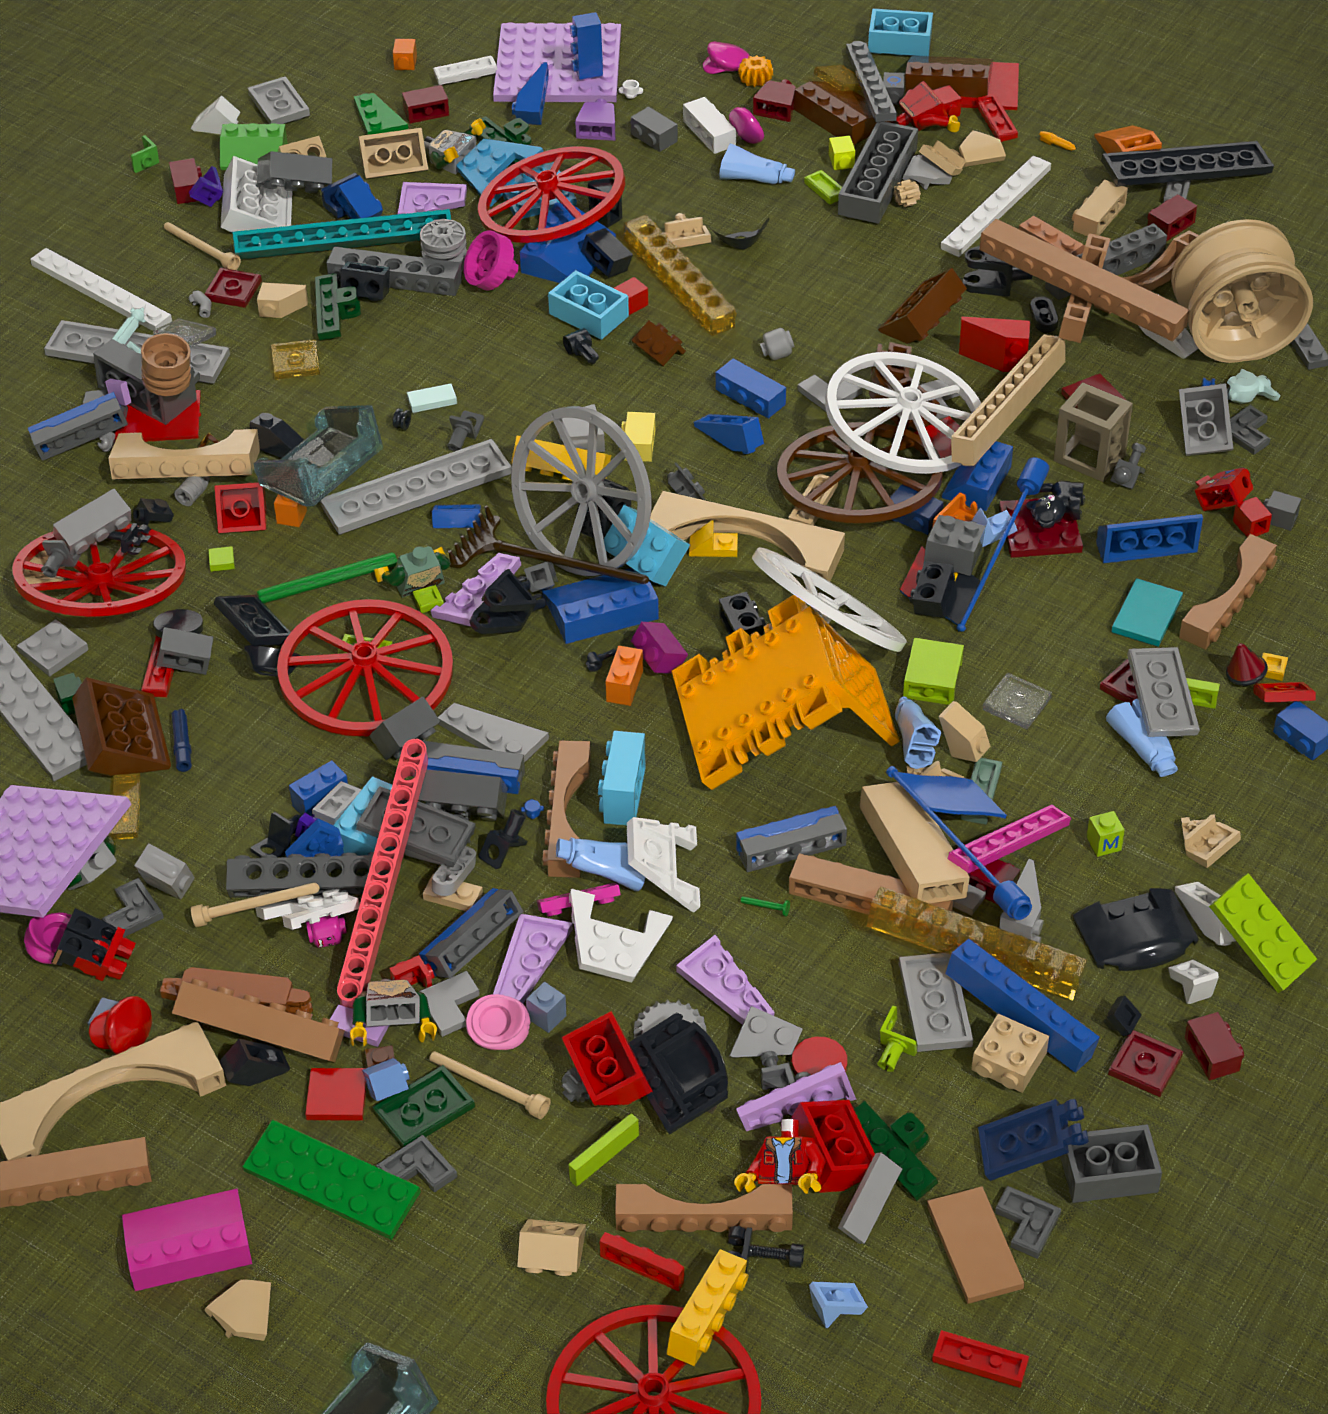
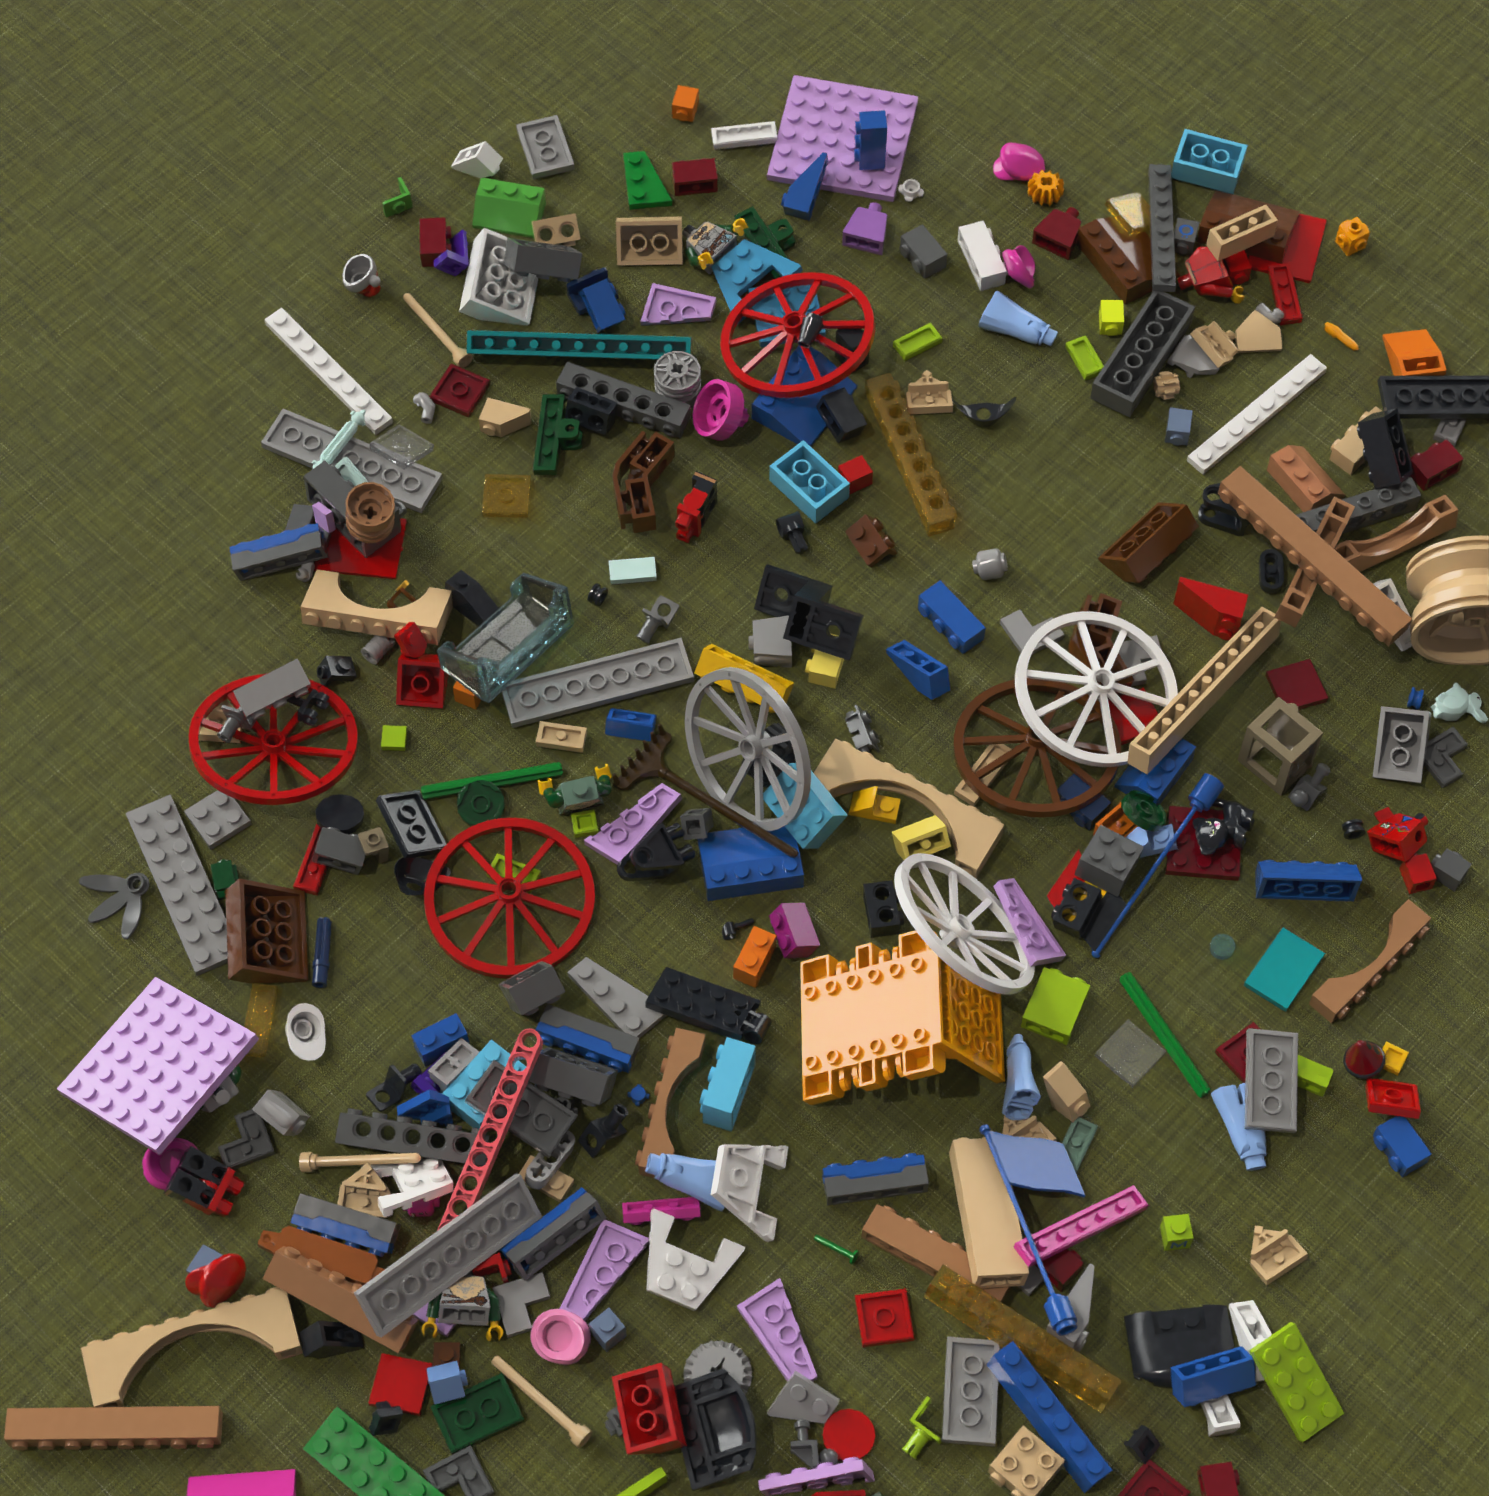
camera: 10 degrees right, 15 degrees up
none -> white piece [285,1003,326,1061]
none -> piece [290,1193,401,1257]
none -> tan slope [338,1163,392,1218]
none -> light grey piece [342,254,381,297]
none -> light grey plate [354,1173,542,1338]
none -> dark tan bracket [358,827,389,863]
none -> black tile [369,1401,404,1436]
none -> red plate [393,622,427,658]
none -> dark green tile [457,780,505,827]
none -> tan plate [536,721,587,753]
none -> reddish brown brick [612,431,675,533]
none -> black hinge [645,967,772,1044]
none -> red hips [675,471,718,543]
none -> black bracket [754,564,864,661]
none -> black cone [798,313,824,348]
none -> red tile [855,1288,914,1348]
none -> light yellow brick [892,815,951,860]
none -> lime tile [893,322,942,361]
none -> lavender wing [993,878,1066,966]
none -> green axle [1120,972,1210,1098]
none -> dark green tile [1121,790,1166,832]
none -> sand blue brick [1165,408,1192,445]
none -> blue brick [1171,1346,1256,1407]
none -> tan brick [1206,205,1278,261]
none -> clear light blue tile [1210,934,1235,960]
none -> light grey arm [1255,303,1284,324]
none -> light orange brick [1335,217,1370,257]
none -> black bush [1341,819,1366,840]
none -> black brick [1357,408,1414,489]

